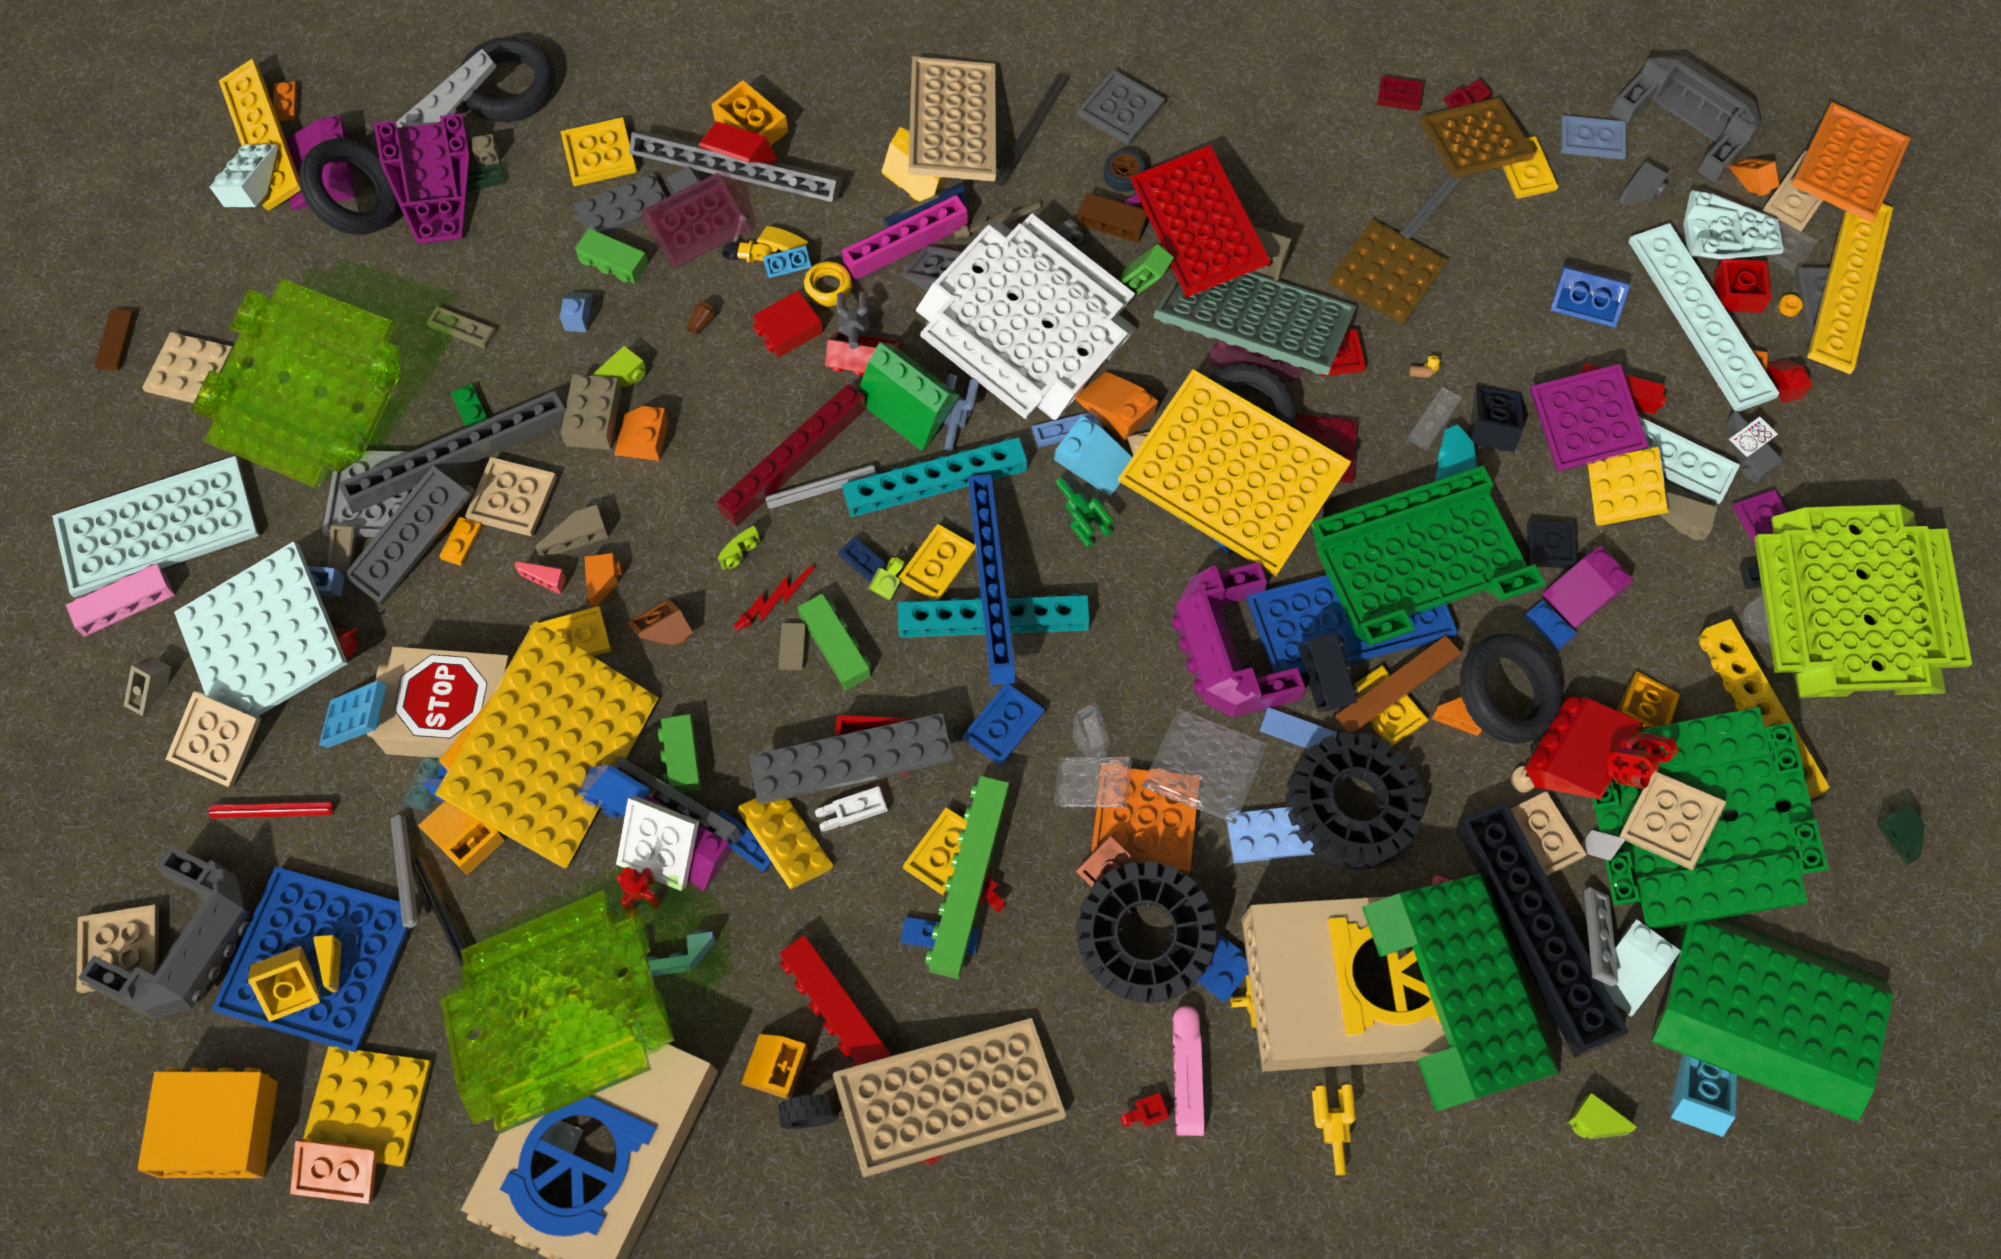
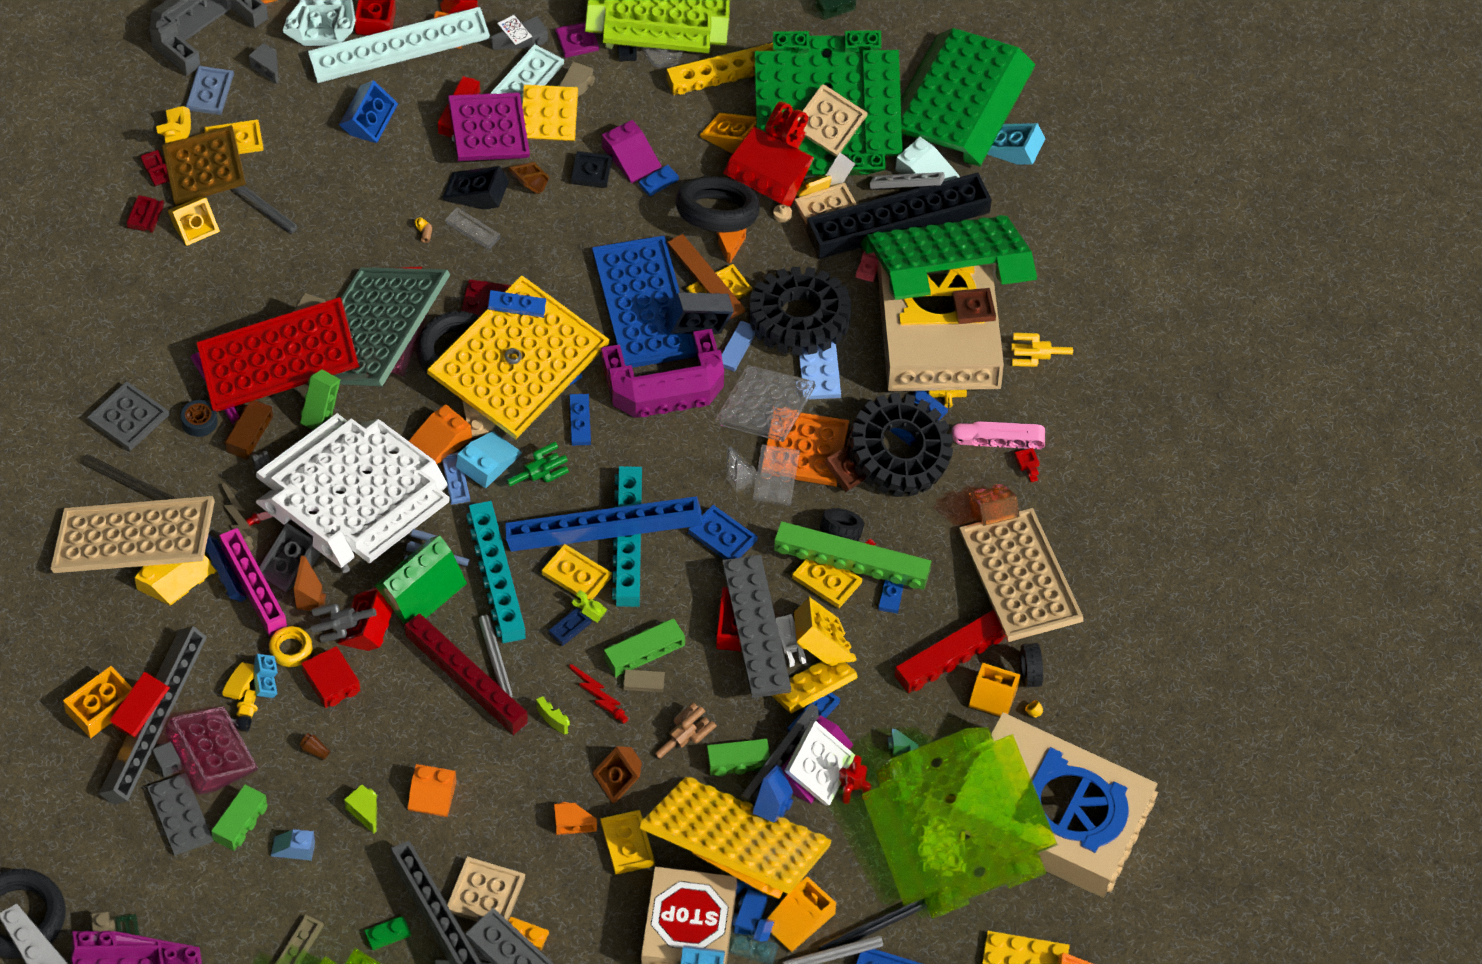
camera: 90 degrees left, 10 degrees down
coral slope [515,561,566,594] -> none
dark tan slope [535,505,608,559] -> none
yellow plate [561,117,637,187] -> none
dark tan brick [561,375,622,450] -> none
green slope [1311,465,1546,646] -> none
pearl gold plate [1328,219,1448,325] -> none
teal panel [1435,425,1477,481] -> none
lime slope [1568,1093,1637,1139] -> none
none -> yellow arch [156,106,191,143]
none -> yellow slope [168,197,220,246]
none -> dark orange slope [294,556,326,611]
none -> blue plate [488,290,546,318]
none -> dark grey piece [504,348,522,365]
none -> reddish brown slope [508,162,549,194]
none -> blue plate [570,394,591,446]
none -> medium nougat plant [654,702,717,759]
none -> yellow wedge [794,597,857,664]
none -> yellow slope [796,175,832,197]
none -> black tyre [820,508,865,541]
none -> copper plate [952,288,996,324]
none -> clear orange brick [968,484,1020,526]
none -> yellow hinge [1025,700,1043,718]

